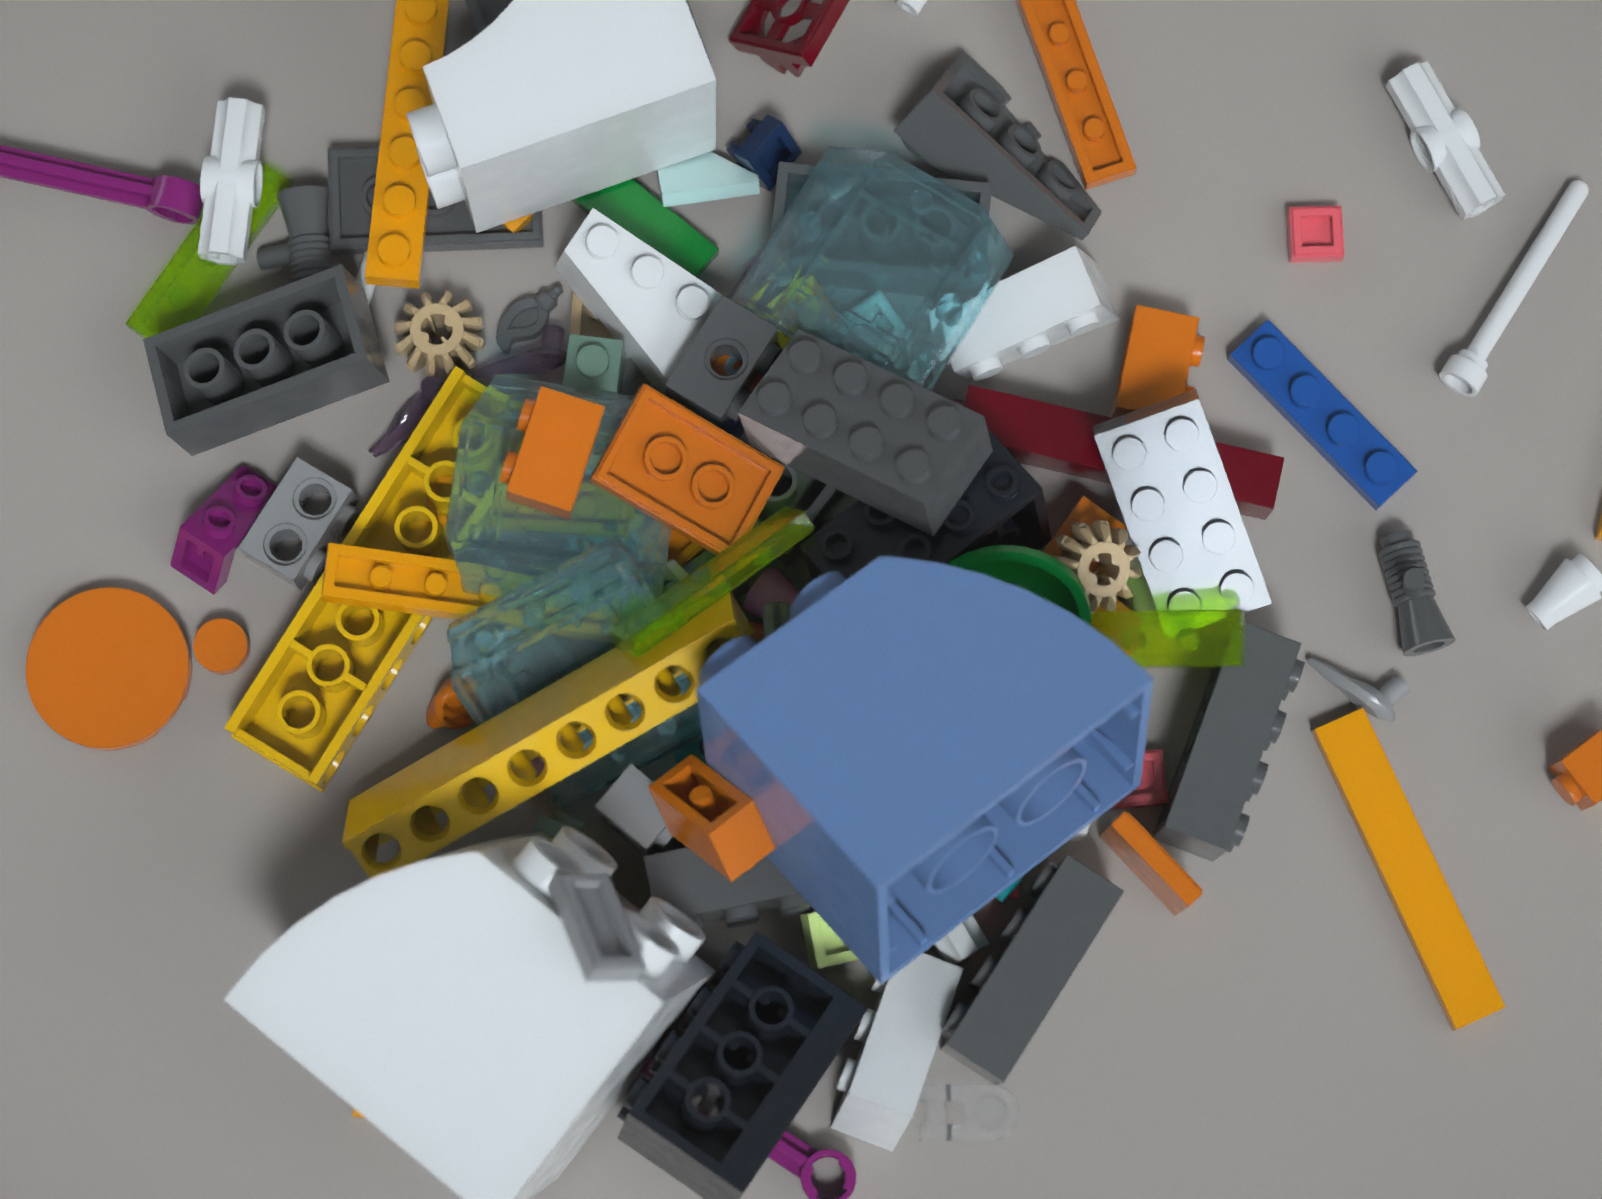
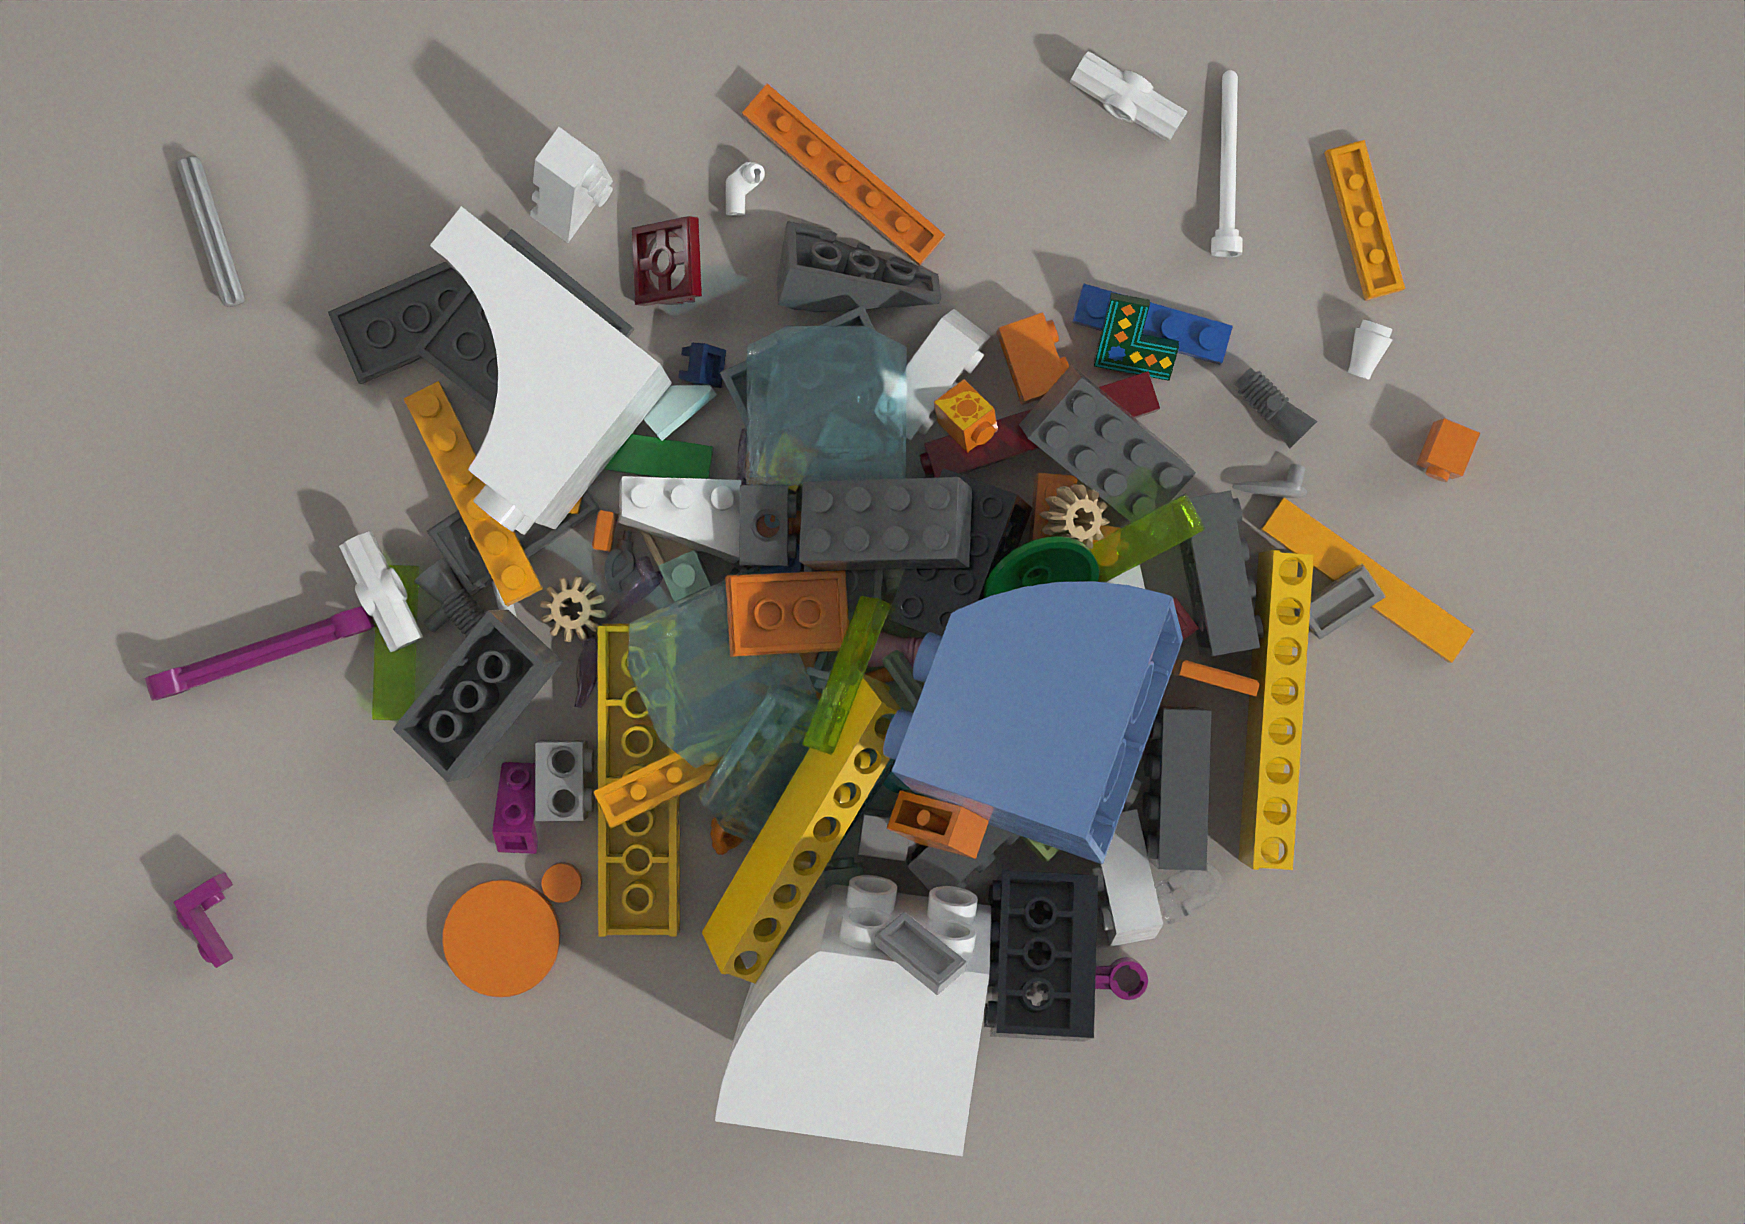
camera: 20 degrees left, 10 degrees up
orange brick [499,386,605,520] -> none
coral tile [1286,206,1345,263] -> none
none -> orange tile [592,510,618,552]
none -> brick [934,379,998,453]
none -> dark green tile [1094,292,1179,381]
none -> yellow tile [1238,550,1314,870]
none -> light grey tile [1297,563,1385,640]

